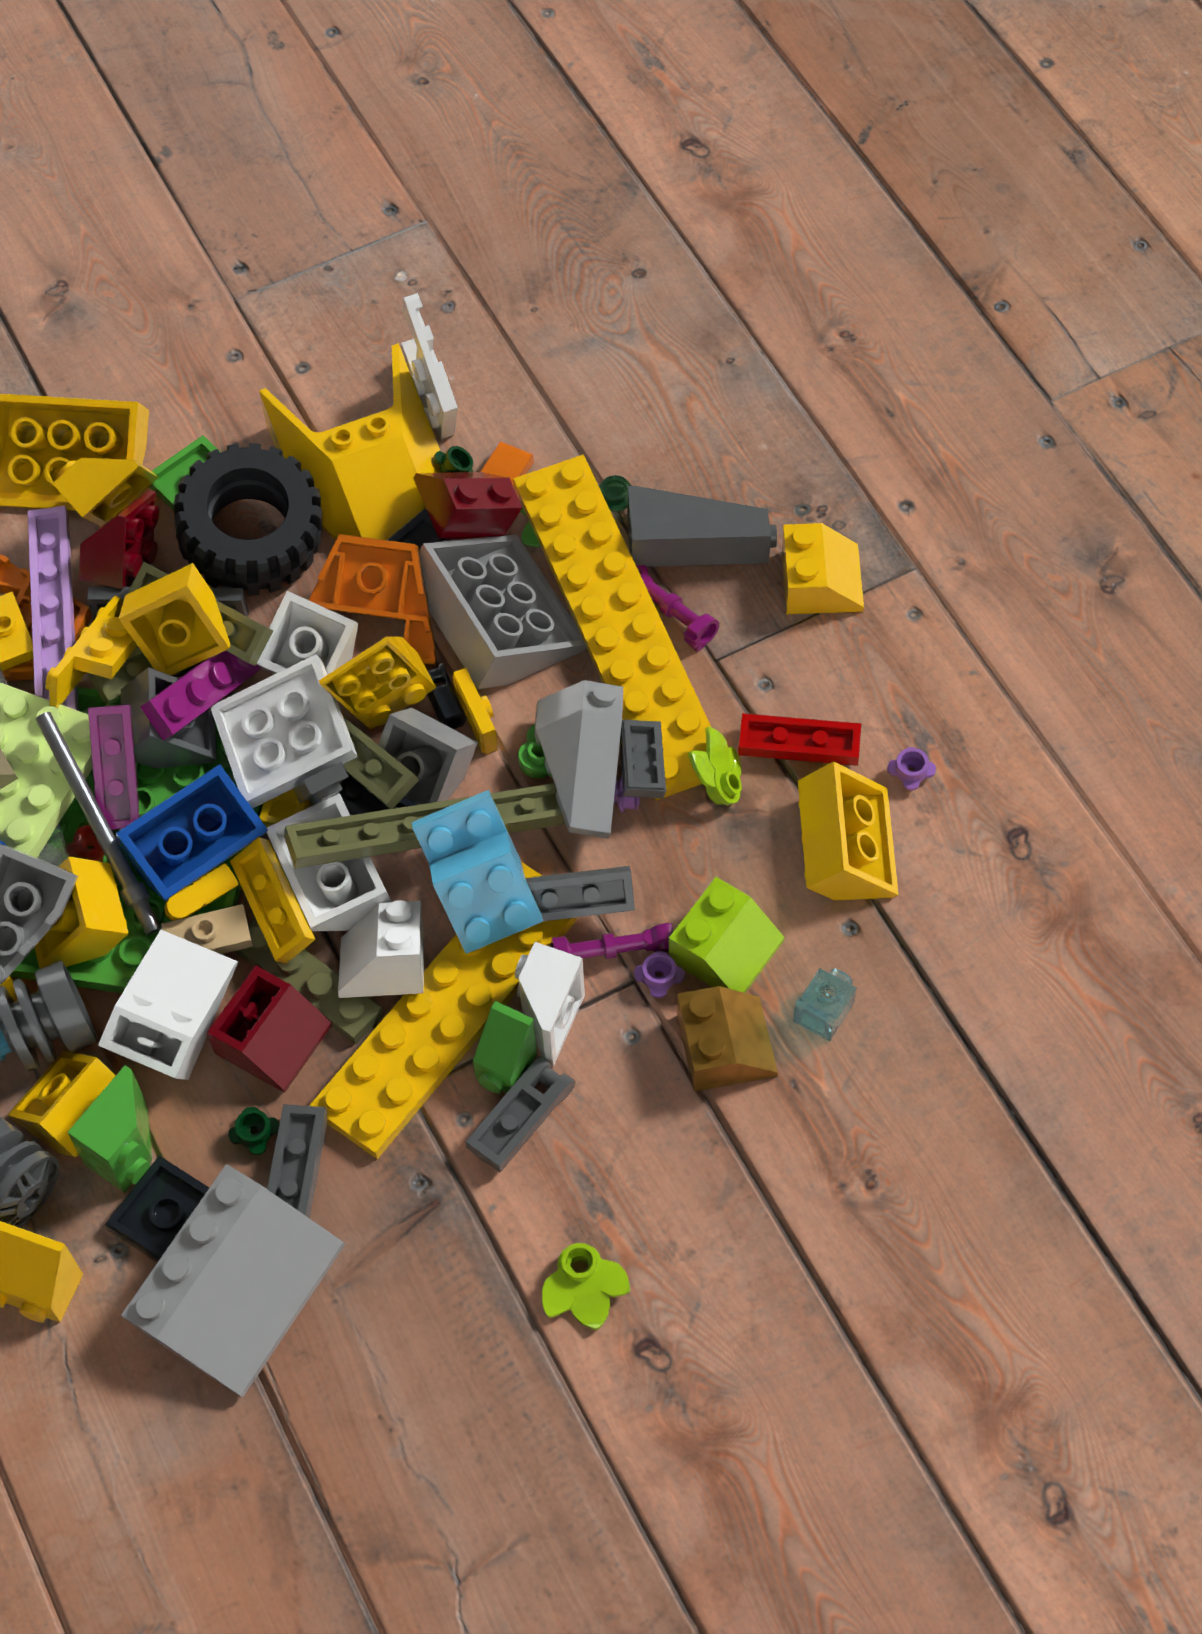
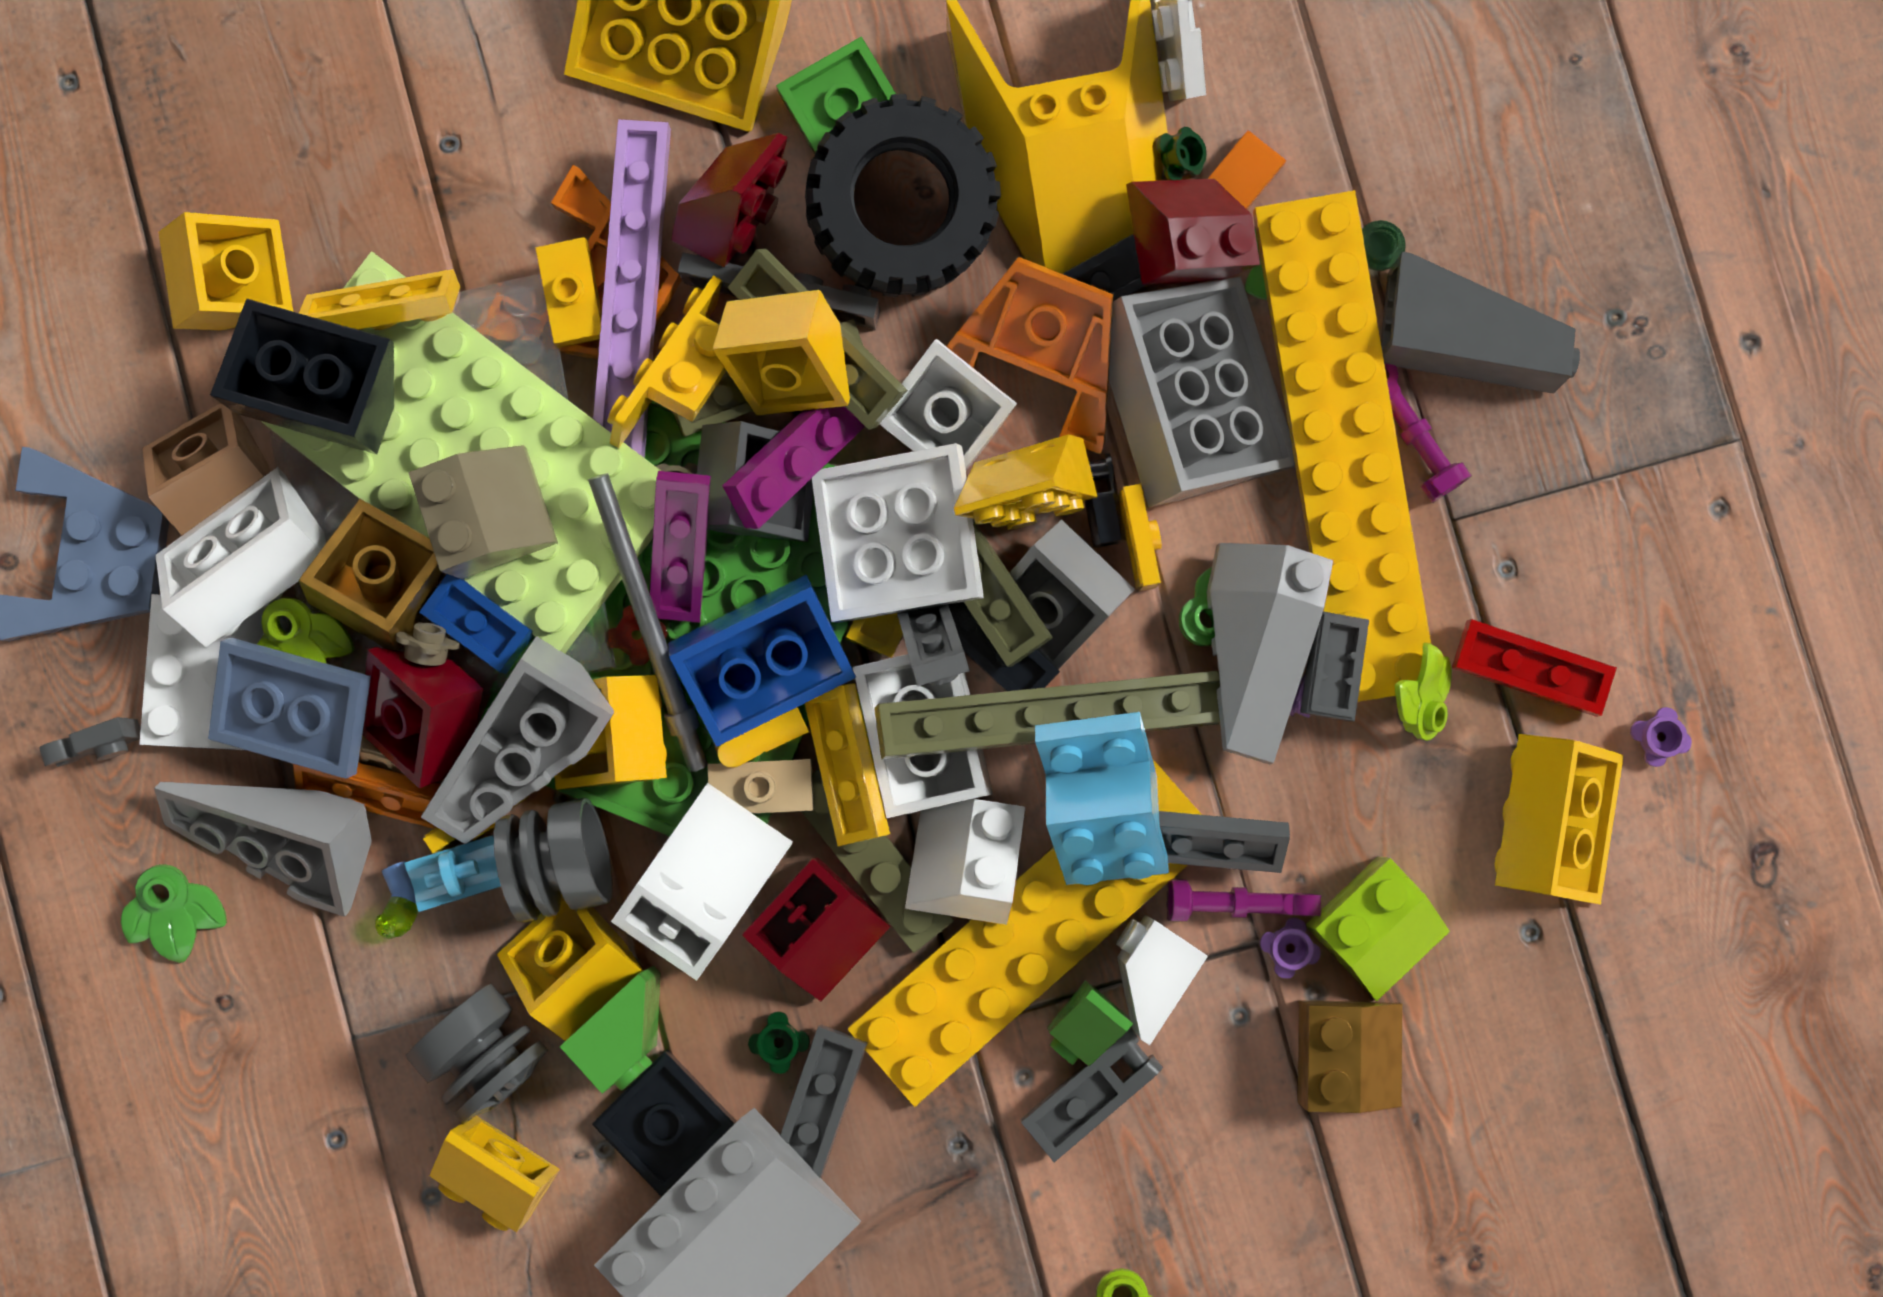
camera: 15 degrees right, 25 degrees up
yellow slope [52,458,158,527] -> none
yellow slope [782,523,864,615] -> none
clear light blue brick [793,968,857,1041] -> none

